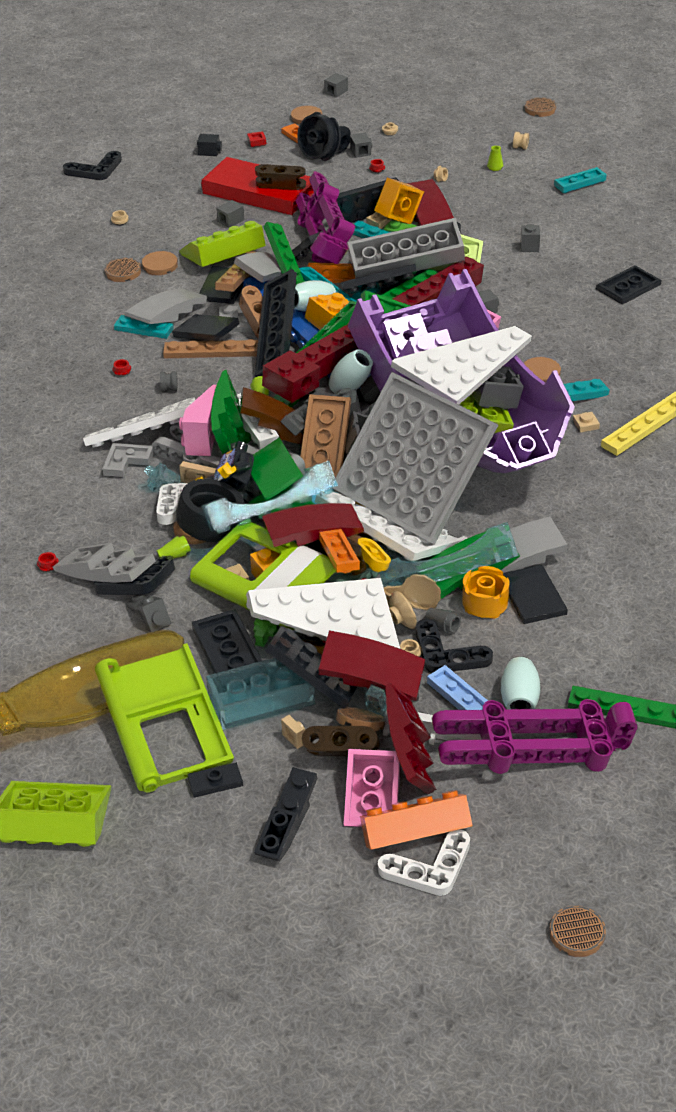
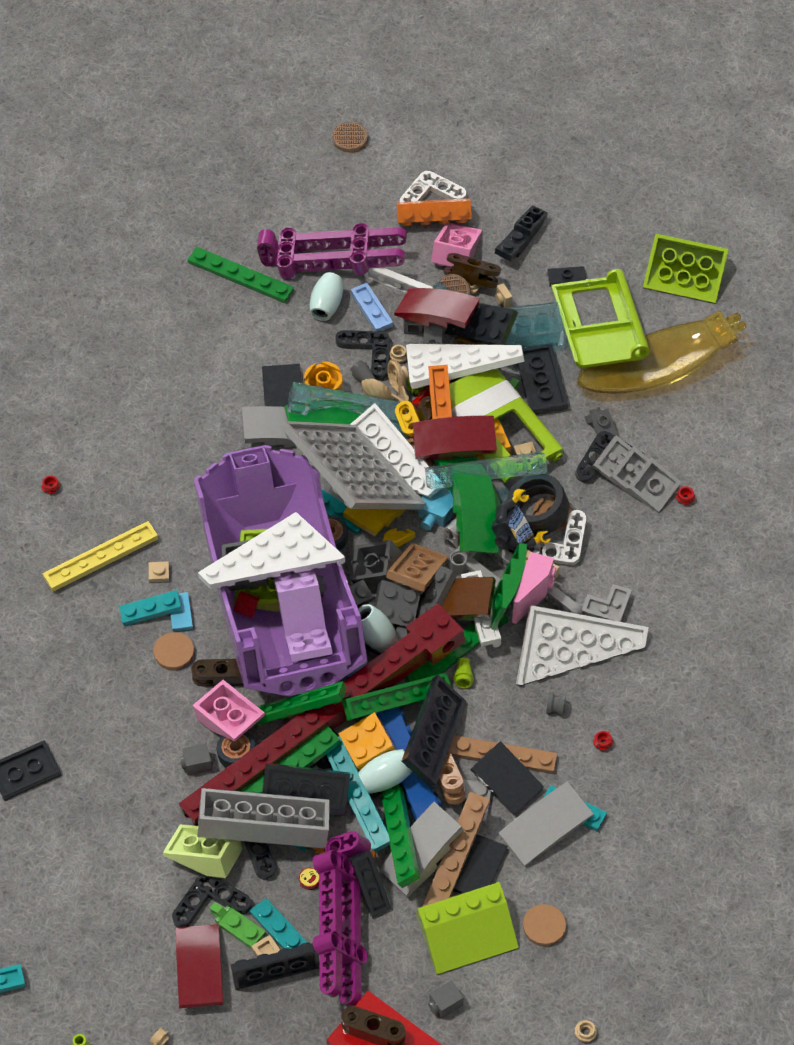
camera: 170 degrees left, 15 degrees up
medium nougat tile [105,258,141,282] -> none
clear light blue piece [145,463,180,492] -> none
lime cone [156,535,191,559] -> none
light orange brick [374,177,424,224] -> none
dark red slope [386,683,437,794] -> none
dark grey brick [520,224,540,252] -> none

